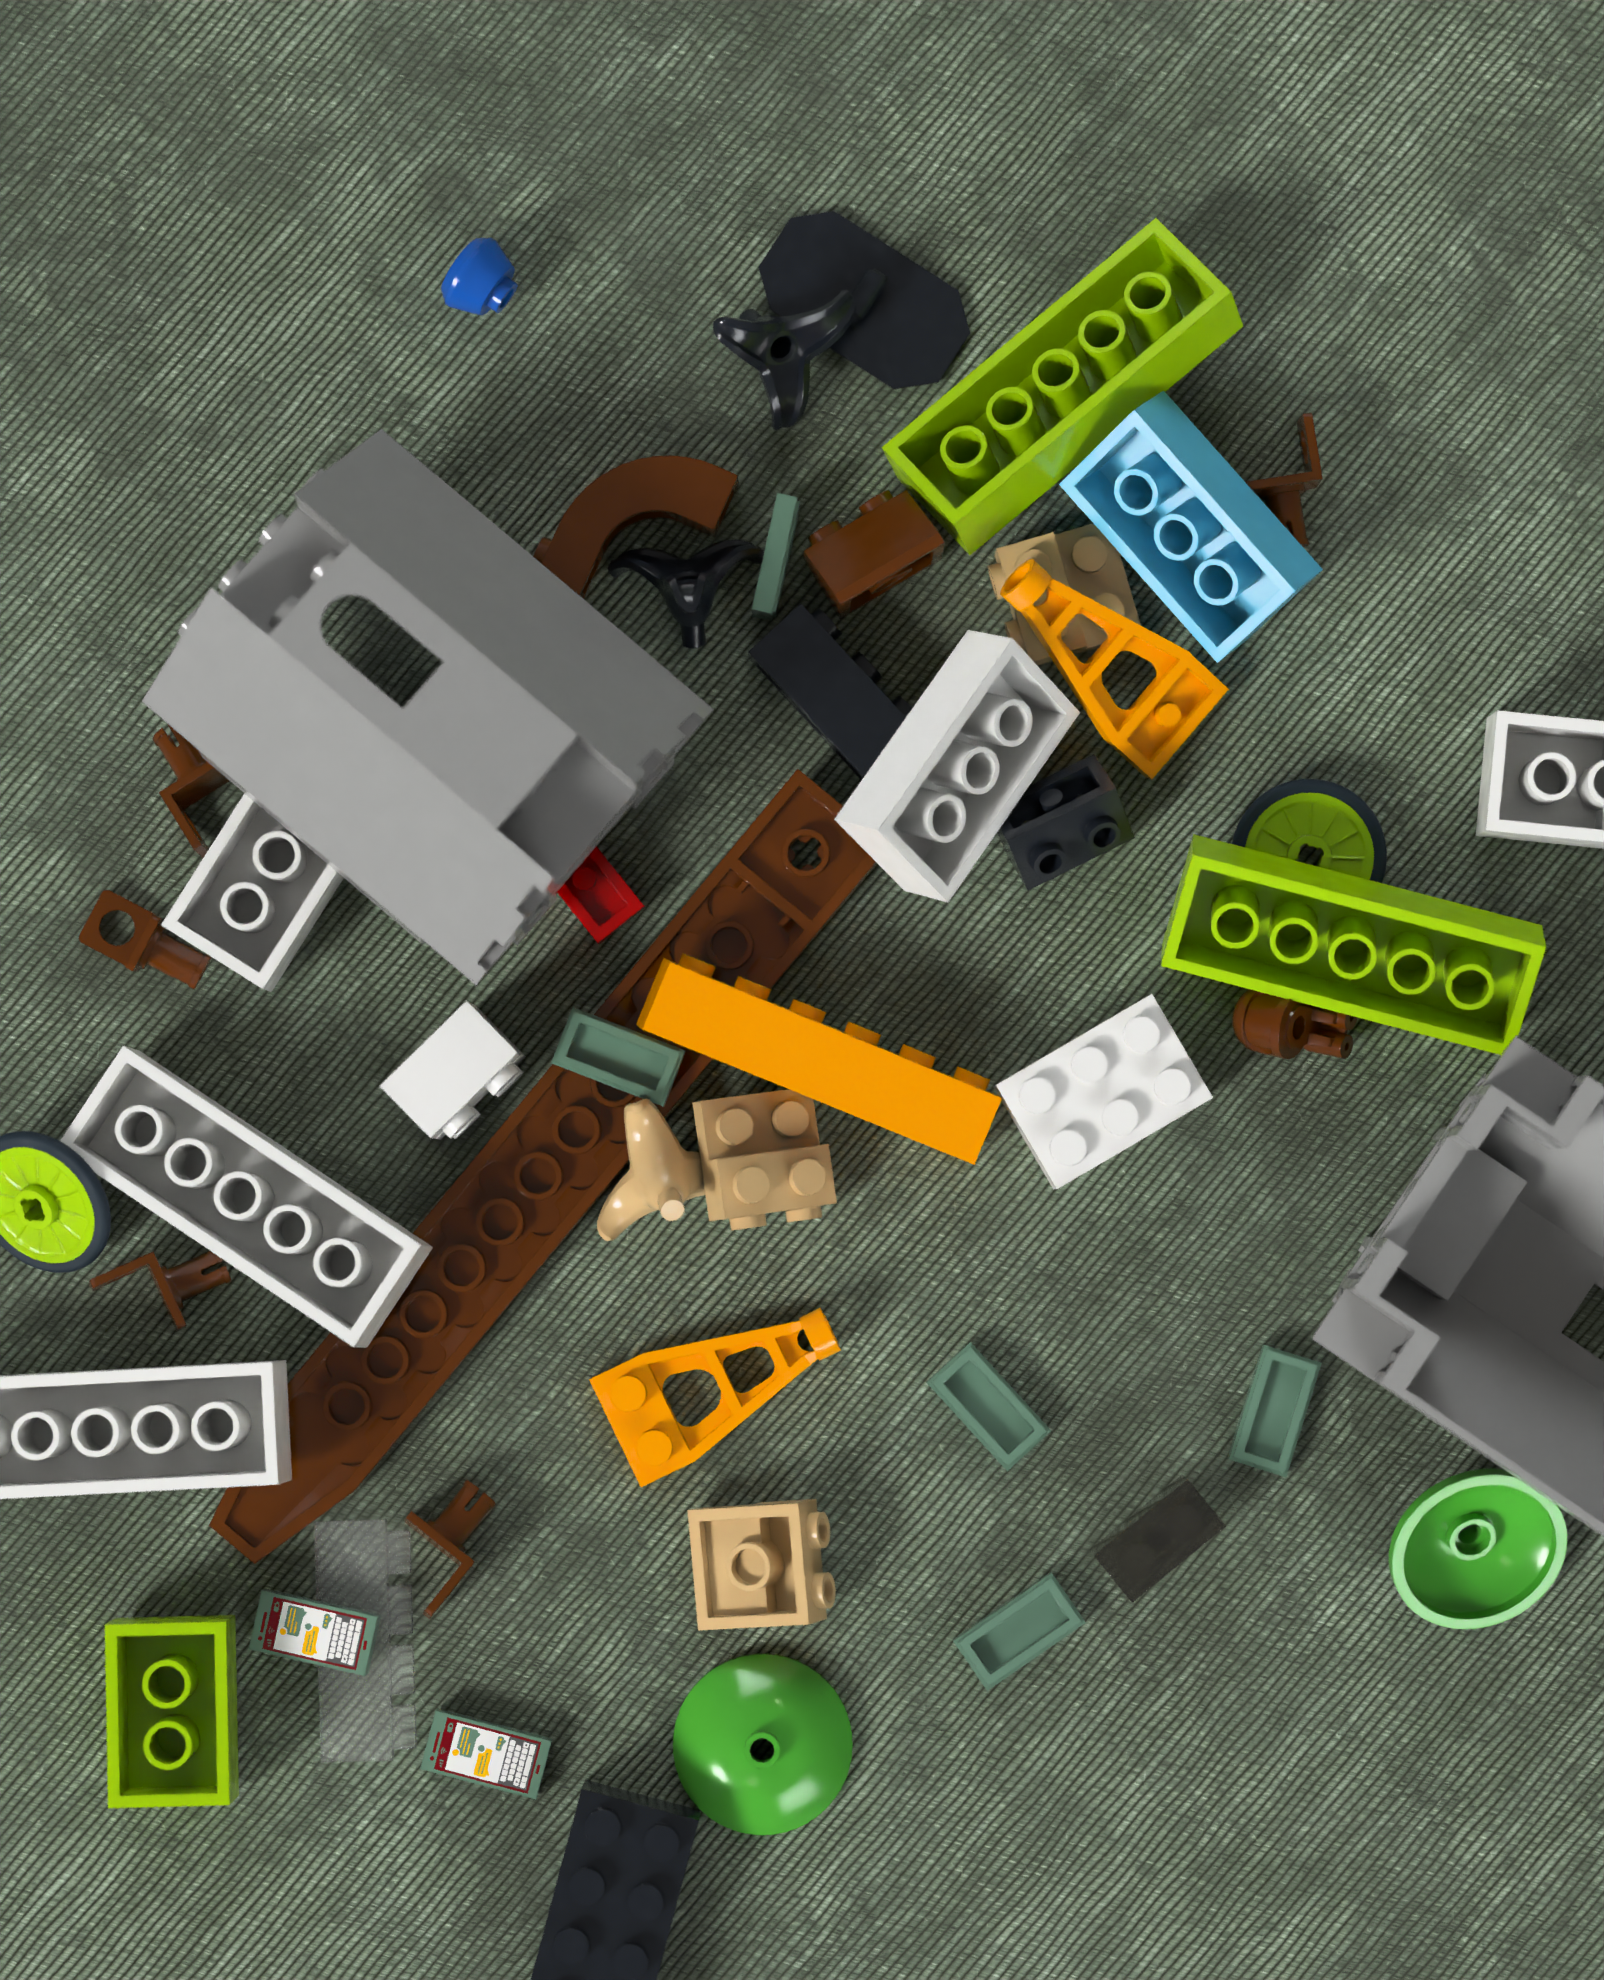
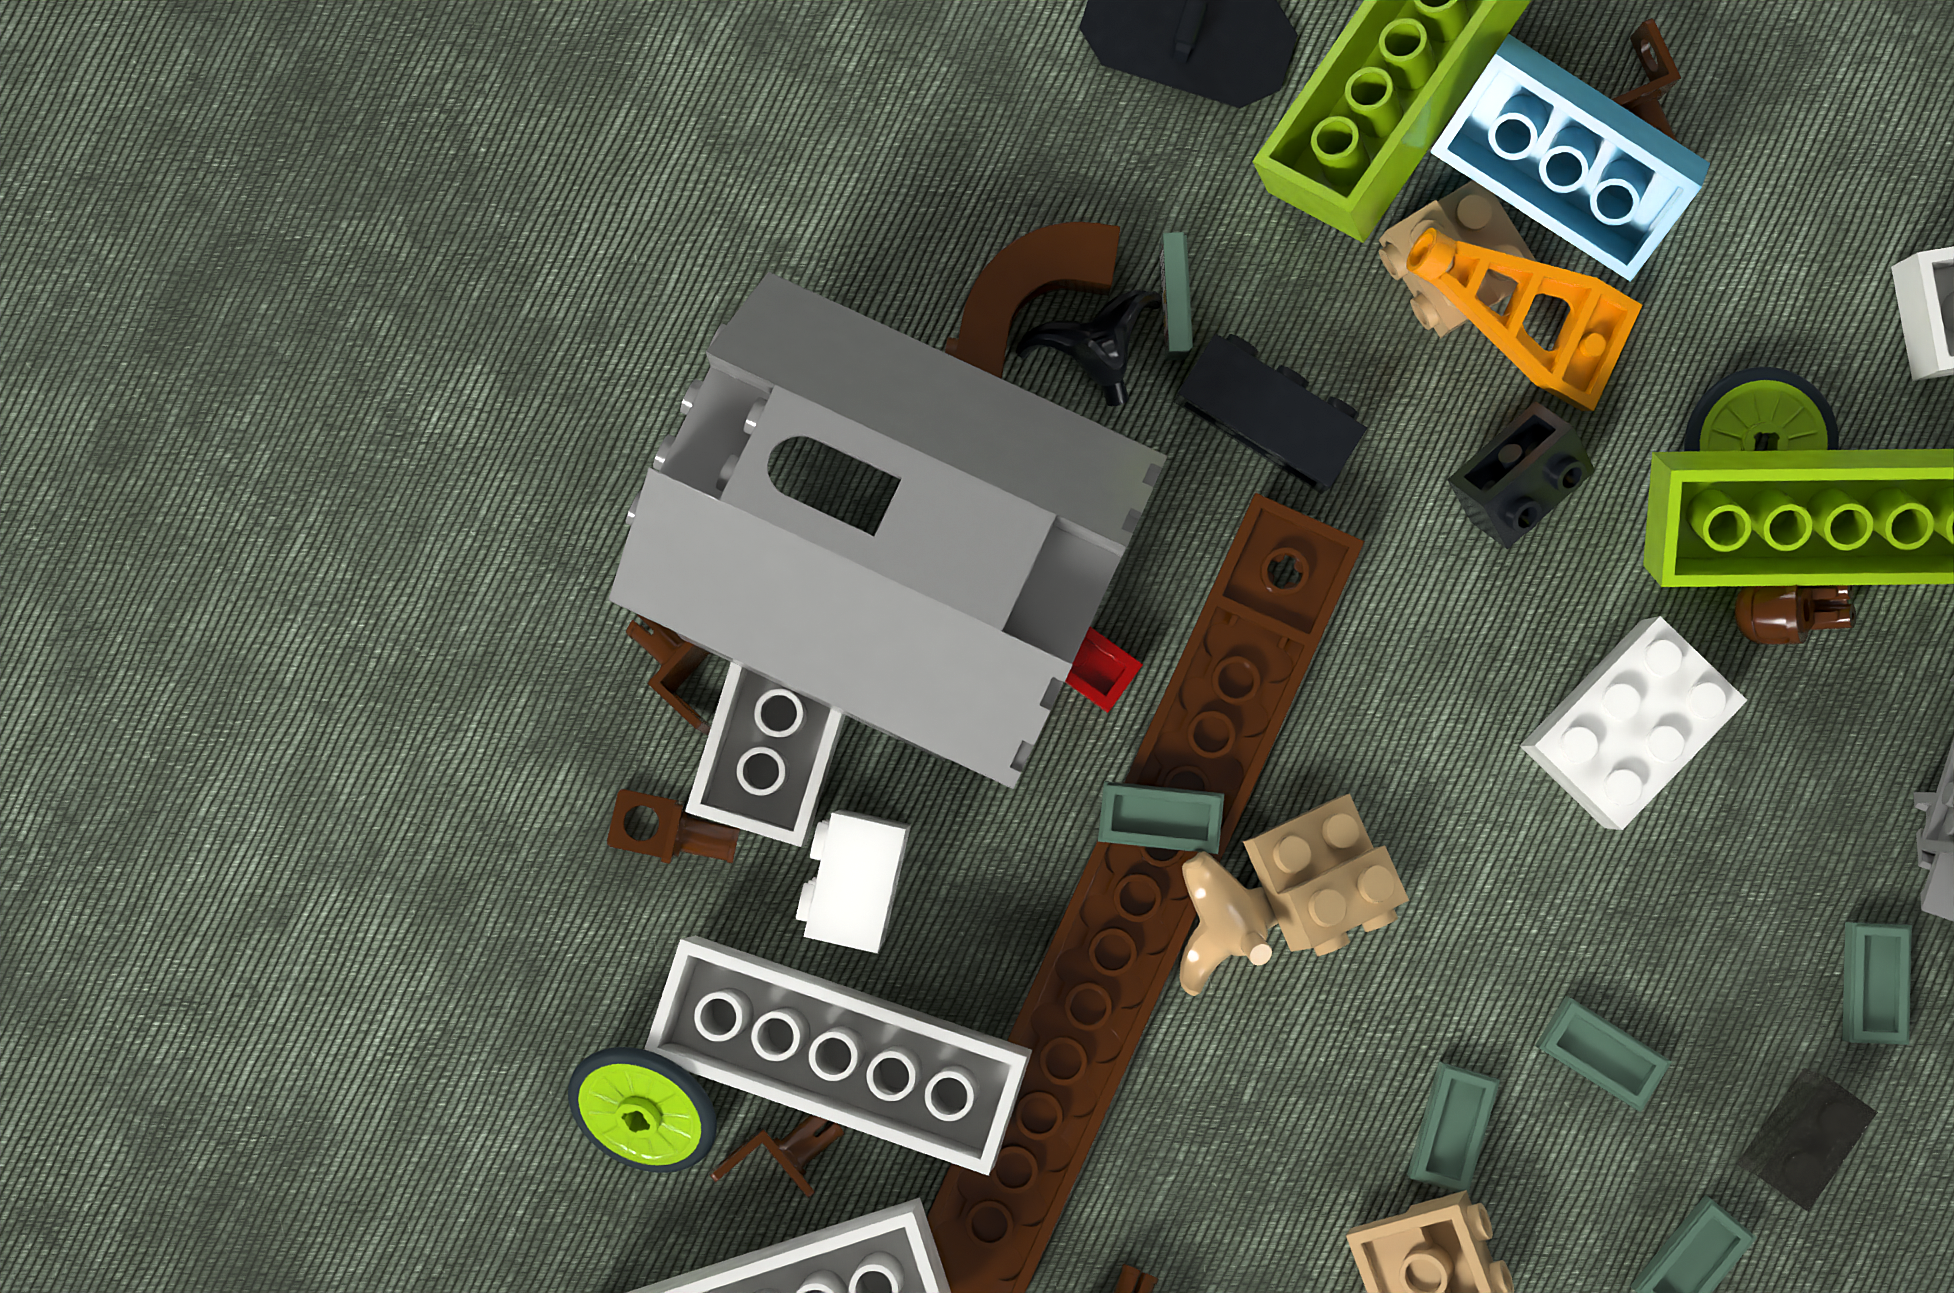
camera: 15 degrees left, 0 degrees up
white piece [380,1001,525,1140] -> none
blue cone [441,238,518,316] -> none
light orange plate [589,1307,841,1487] -> none
light orange brick [636,953,1002,1165] -> none
black piece [713,289,856,430] -> none
reddish brown slope [803,490,945,619] -> none
white brick [834,630,1080,903] -> none
none -> white brick [796,809,911,953]
none -> sand green tile [1407,1061,1500,1193]

